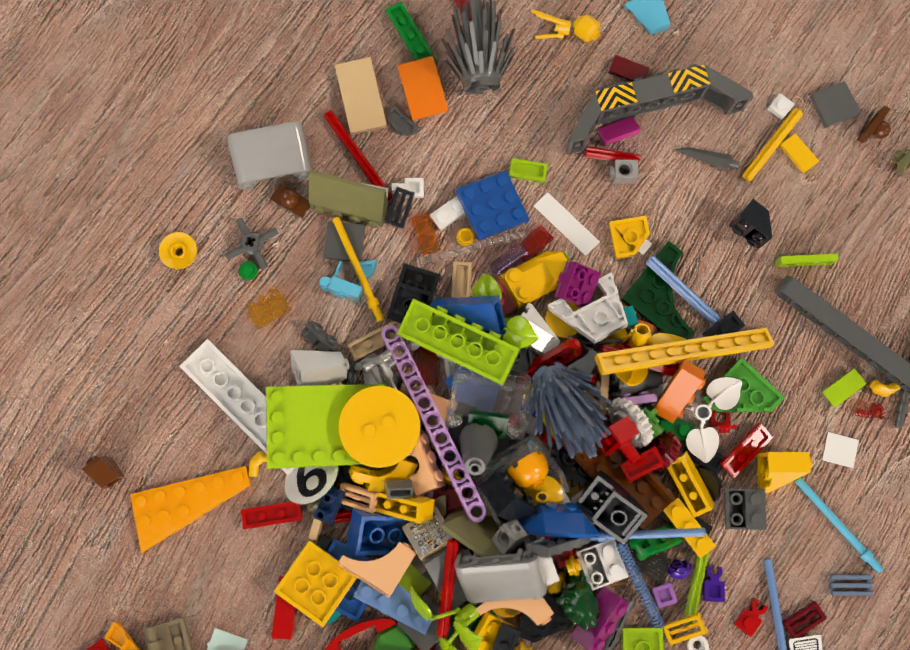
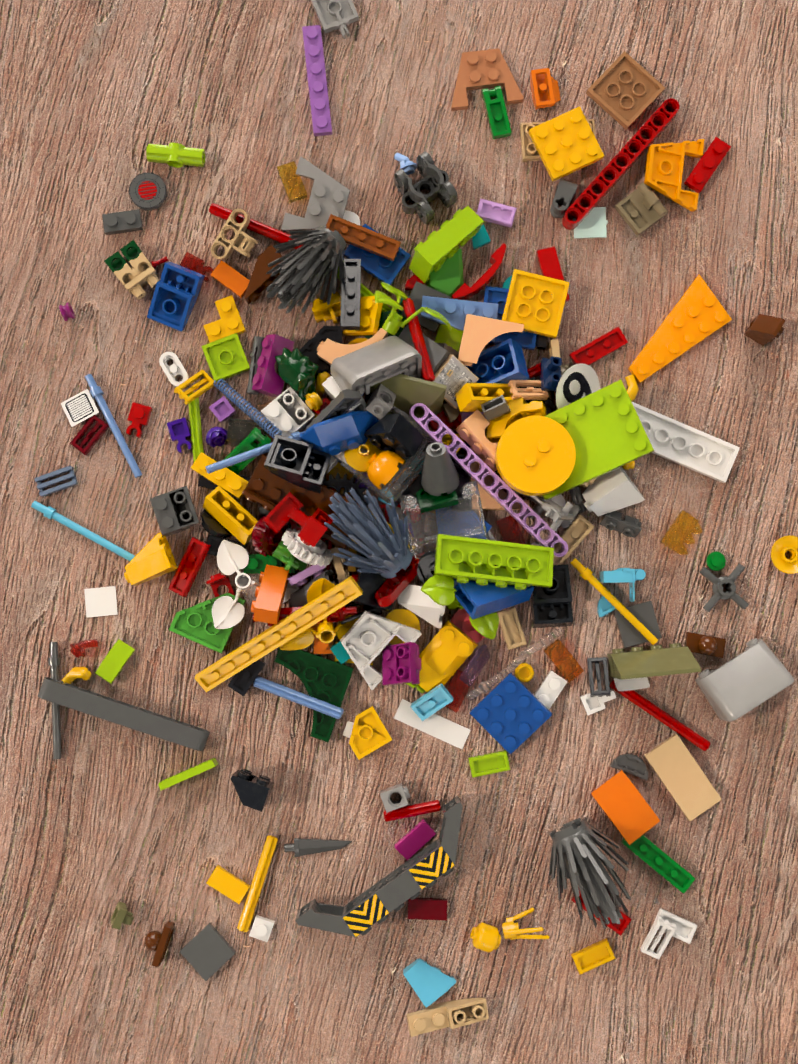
camera: 155 degrees right, 5 degrees up
none -> medium azure plate [410,683,453,721]

